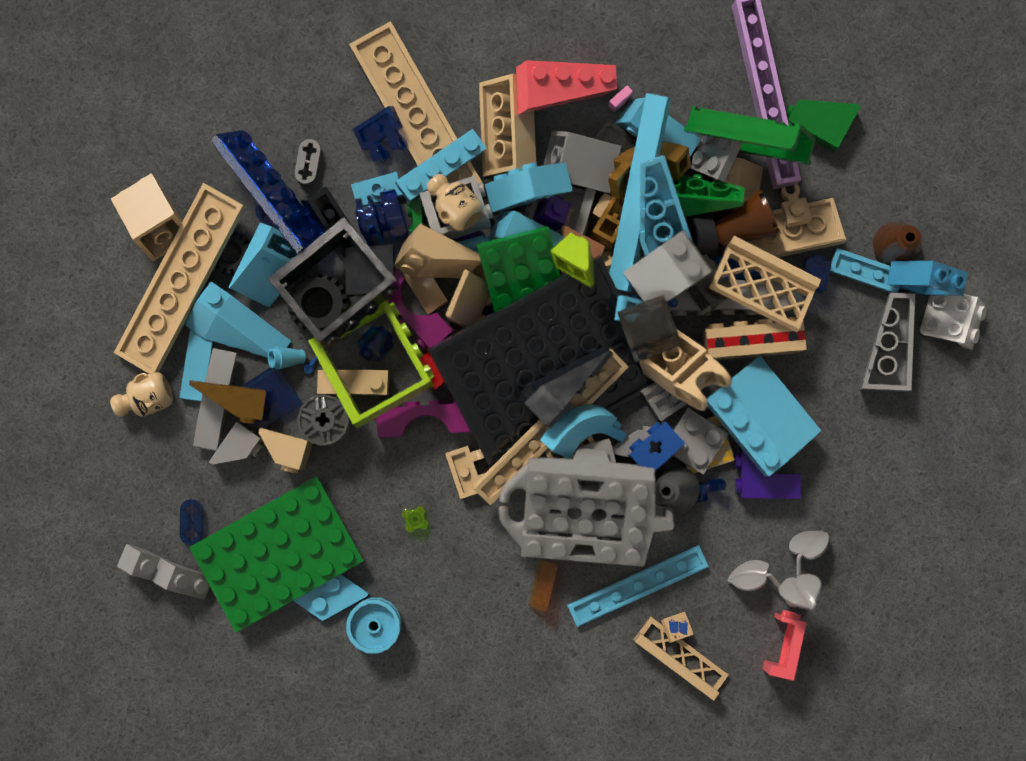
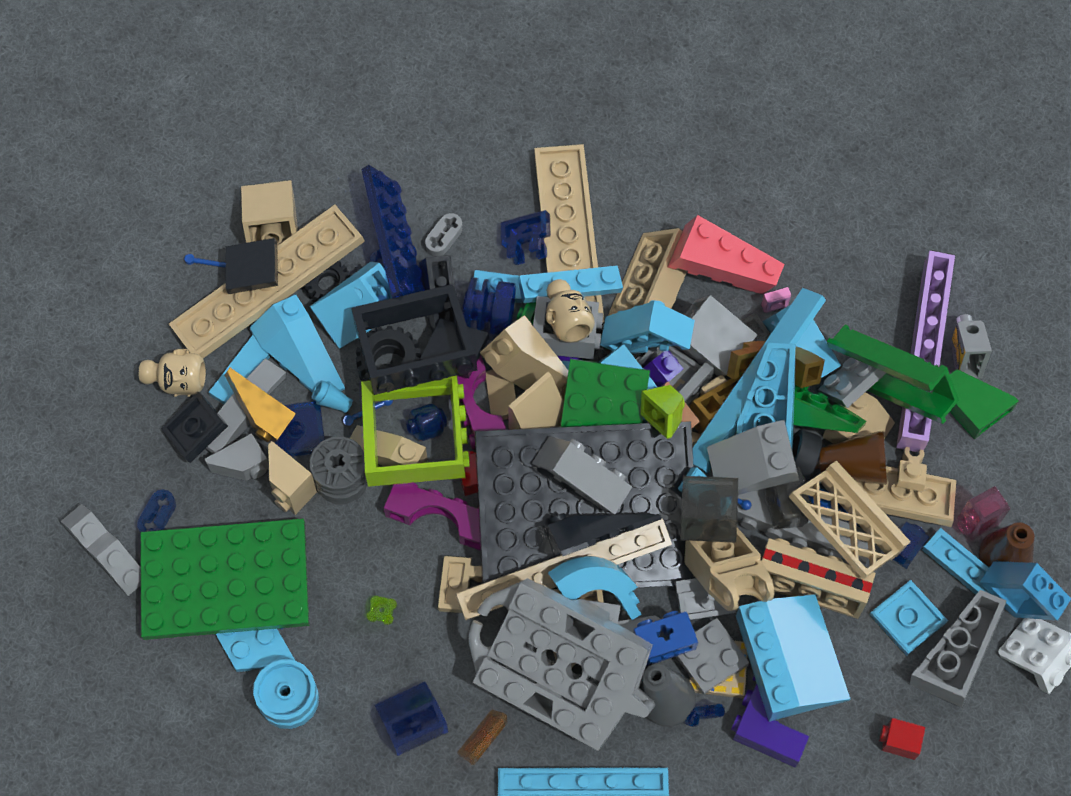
camera: 25 degrees right, 20 degrees down
none -> black tile [161,392,228,463]
none -> blue hinge [184,254,226,268]
none -> black tile [226,238,278,294]
none -> clear blue slope [374,682,449,756]
none -> light grey wedge [532,436,632,515]
none -> medium azure tile [870,580,948,656]
none -> red brick [879,718,926,760]
none -> light grey torso [951,314,992,379]
none -> clear pink brick [957,486,1011,540]

